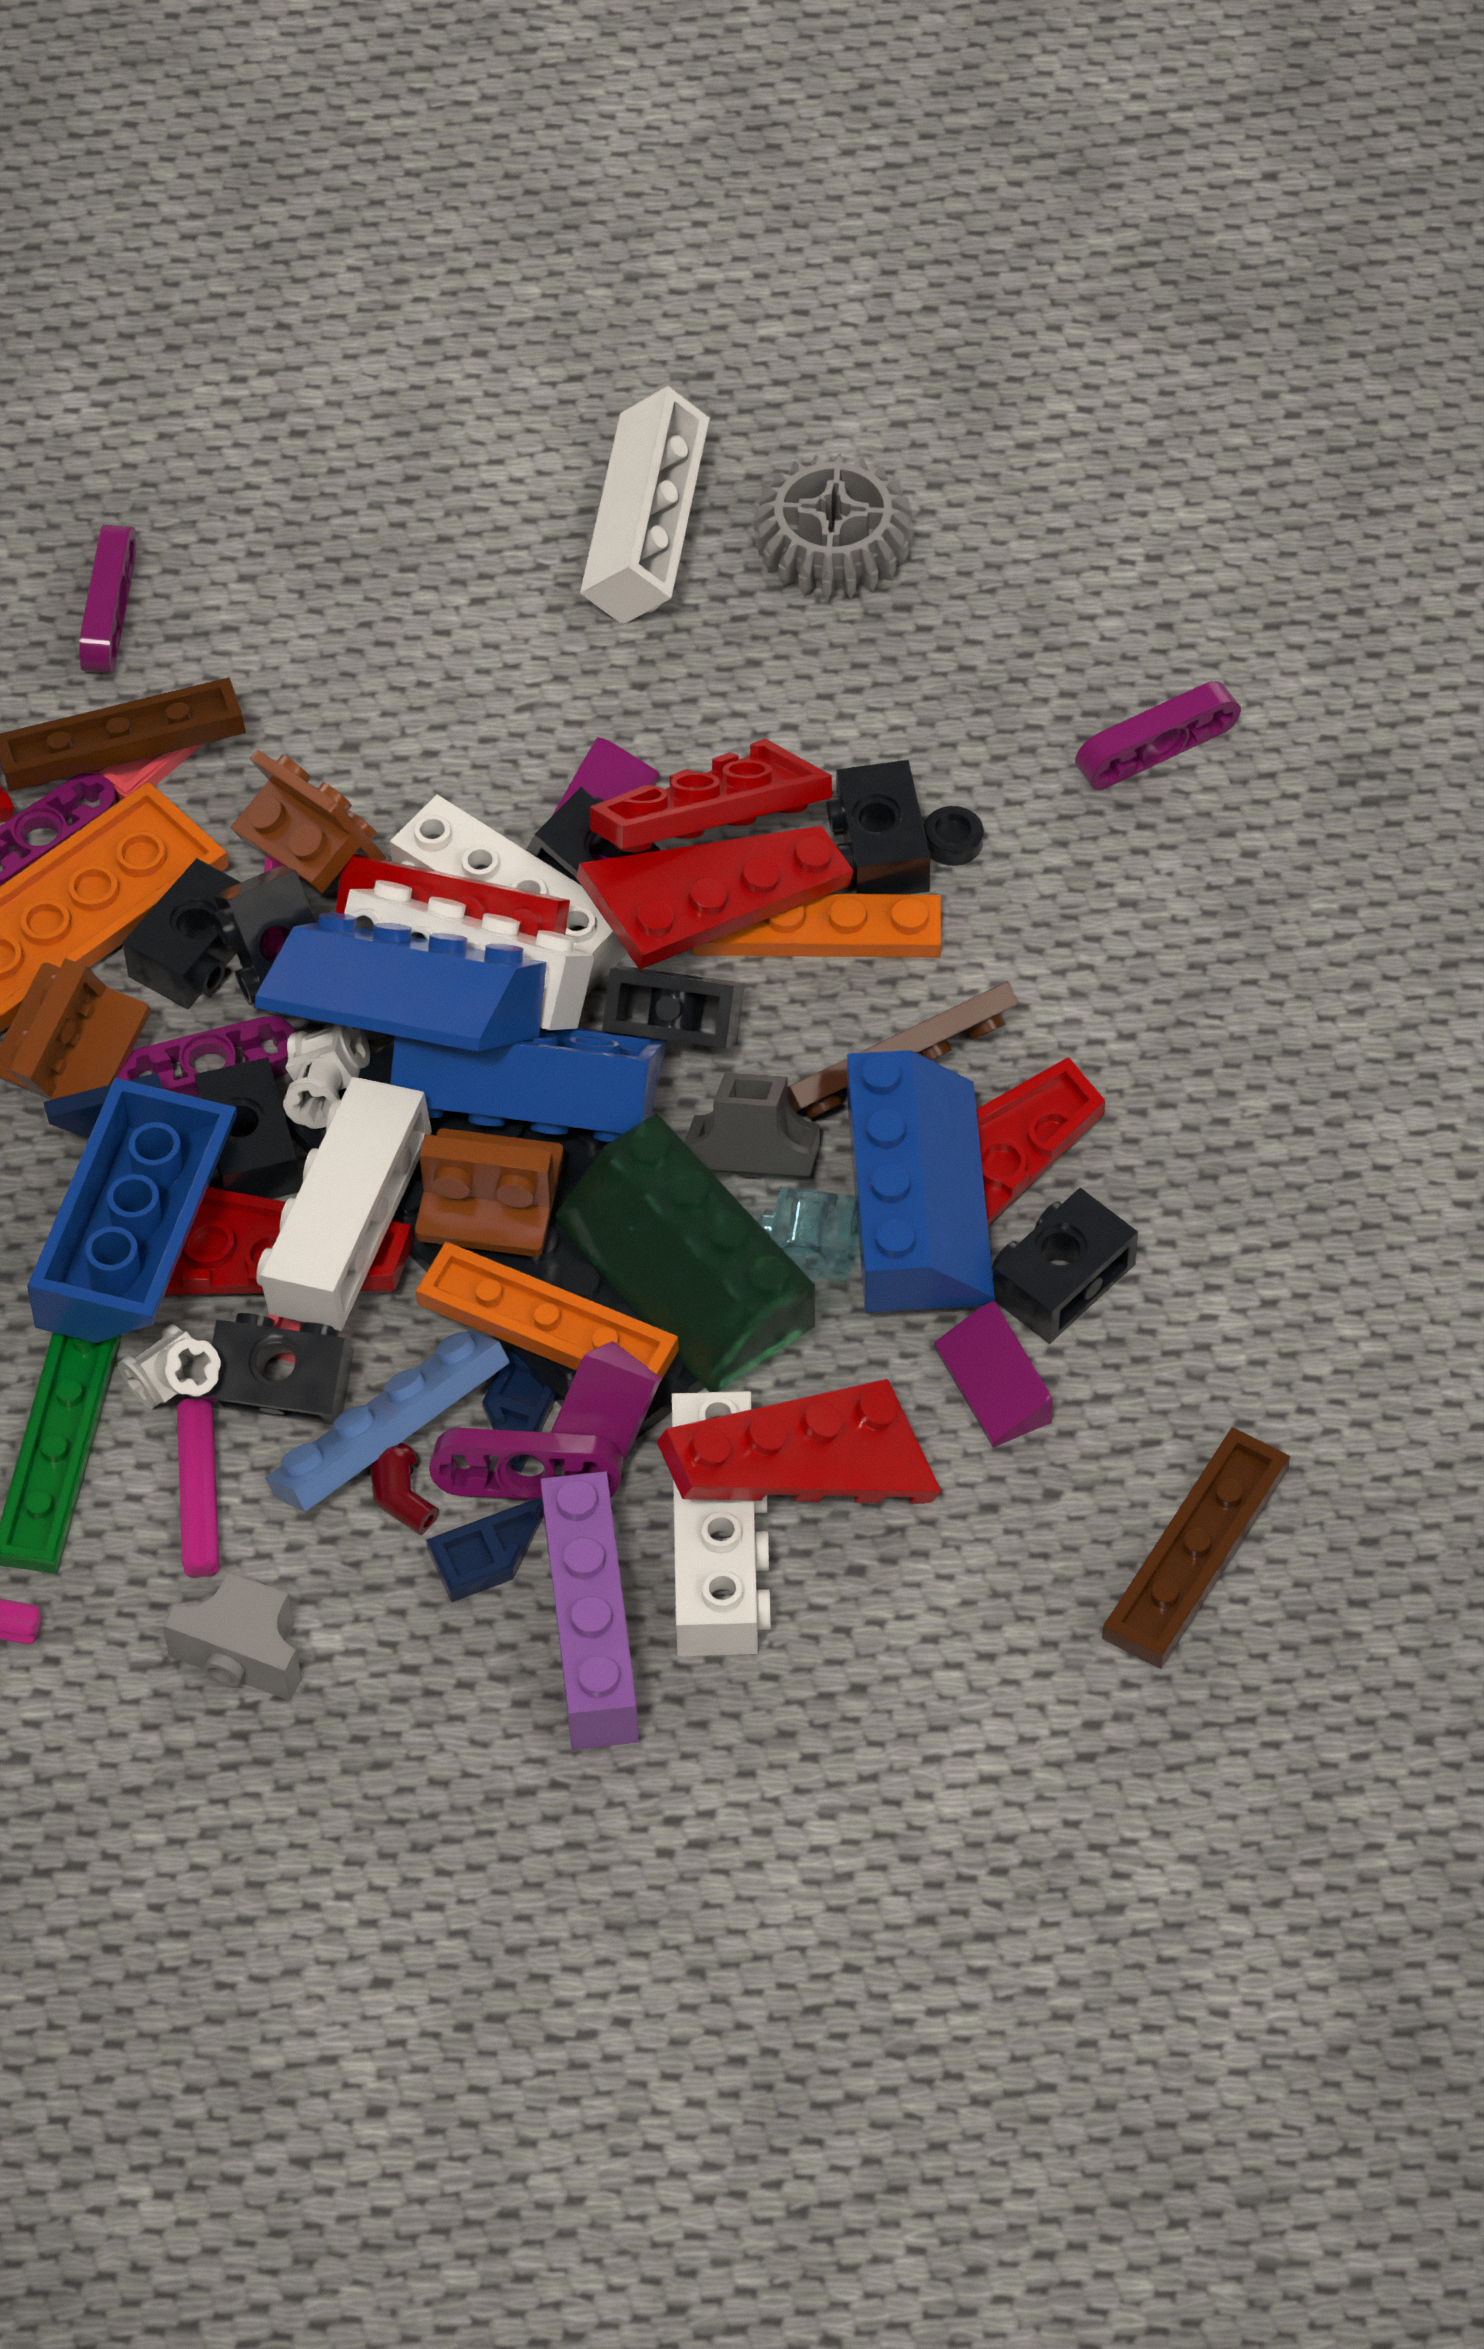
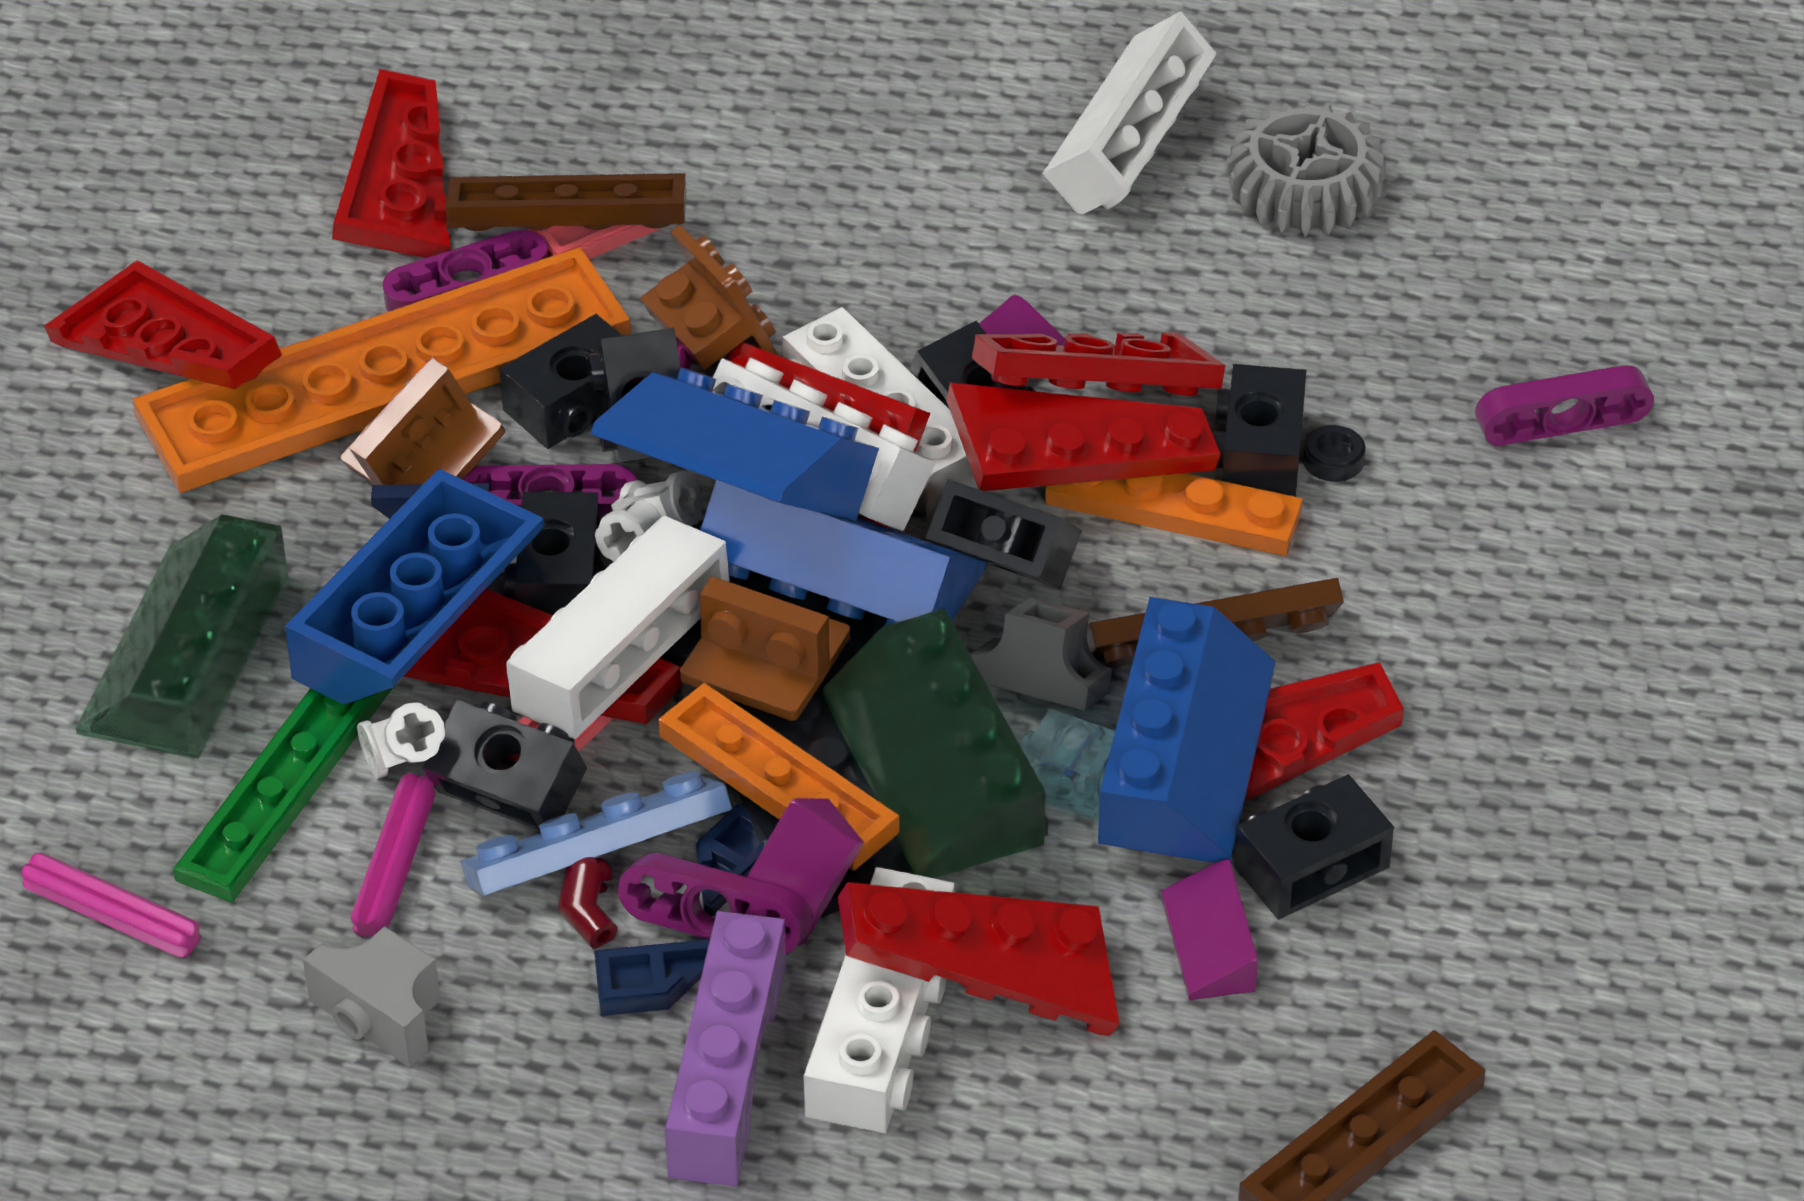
camera: 15 degrees right, 10 degrees down
magenta beam [79,525,136,673] -> none

